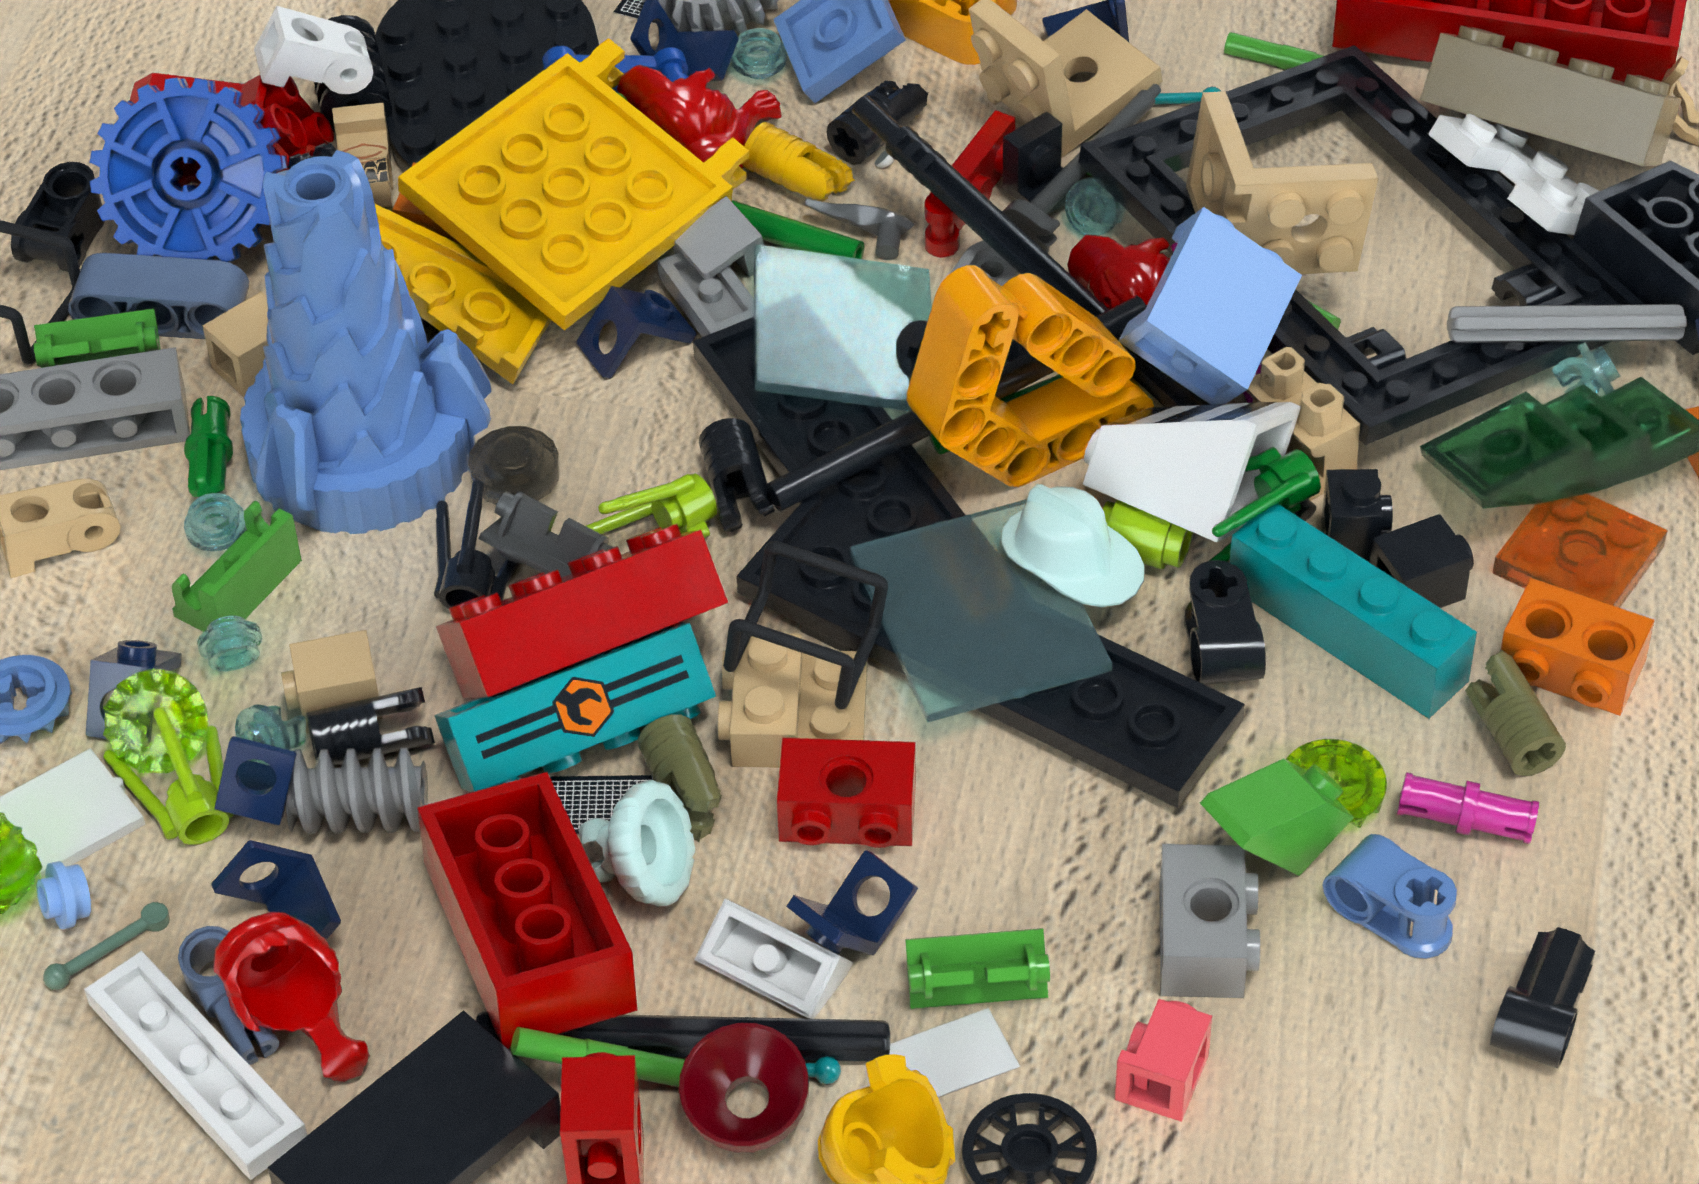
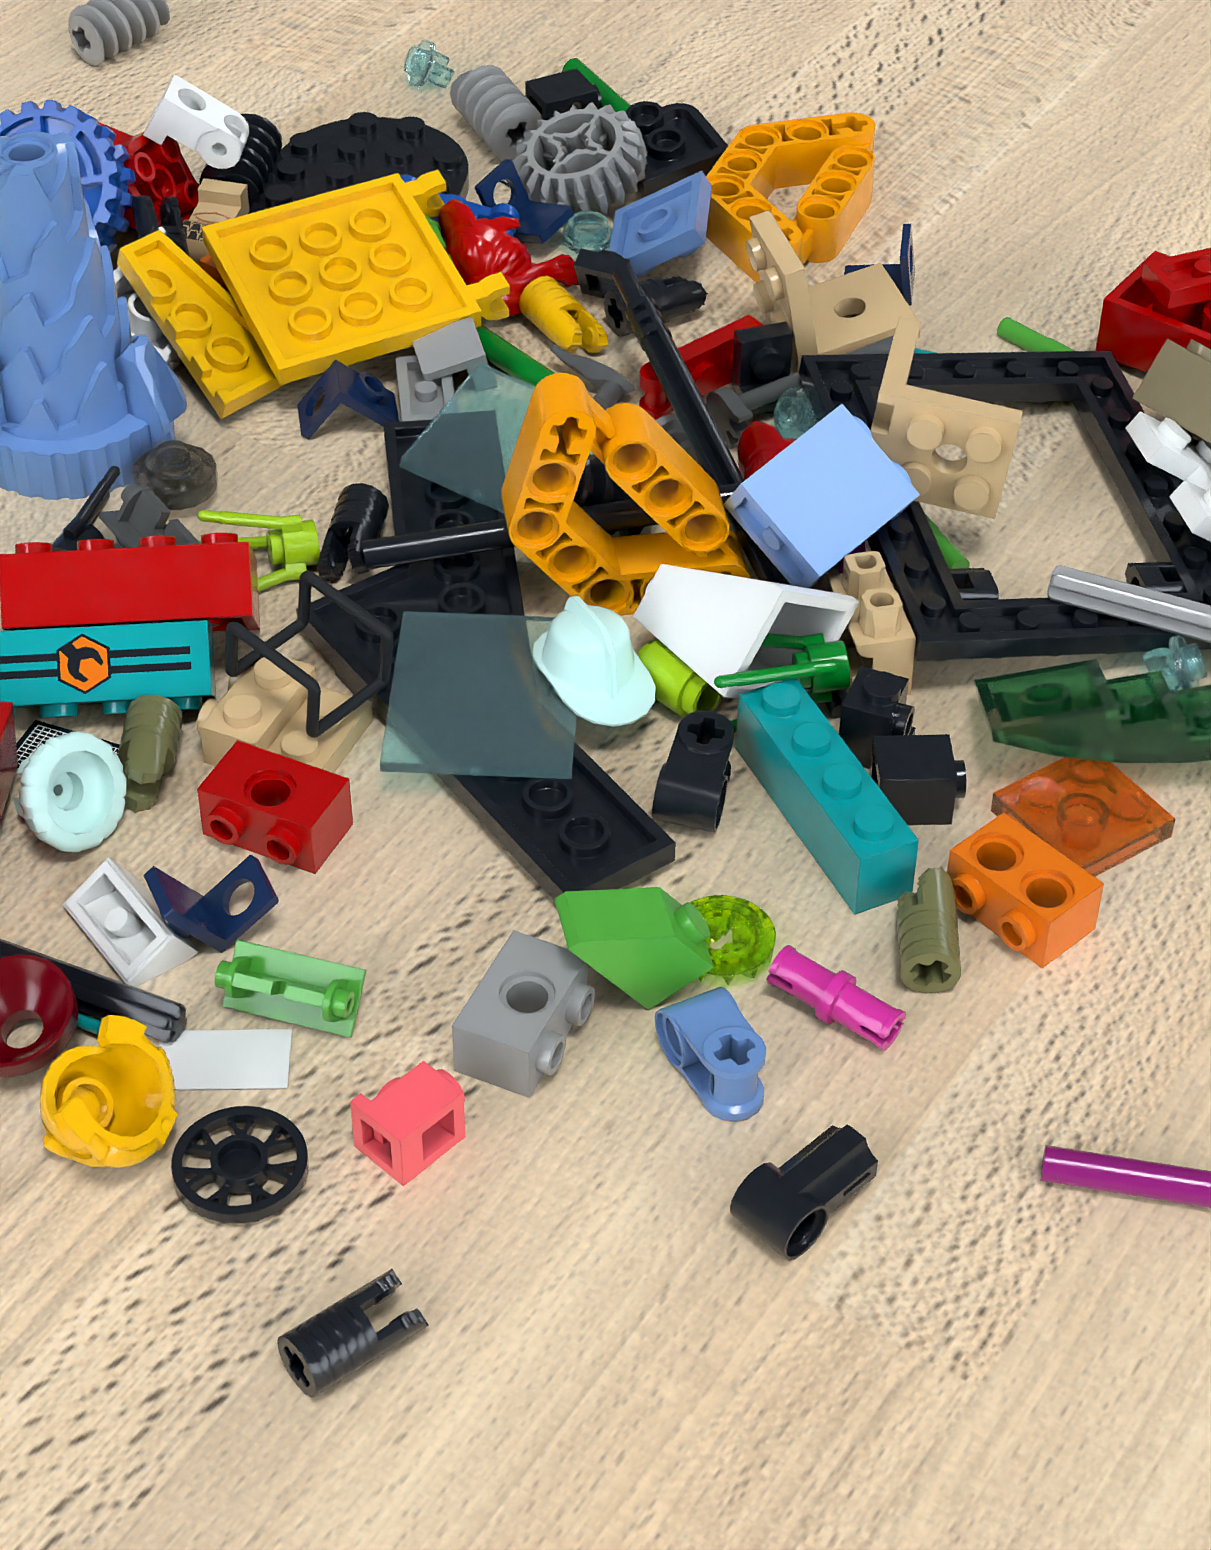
camera: 20 degrees right, 5 degrees down
none -> black plate [574,248,631,299]

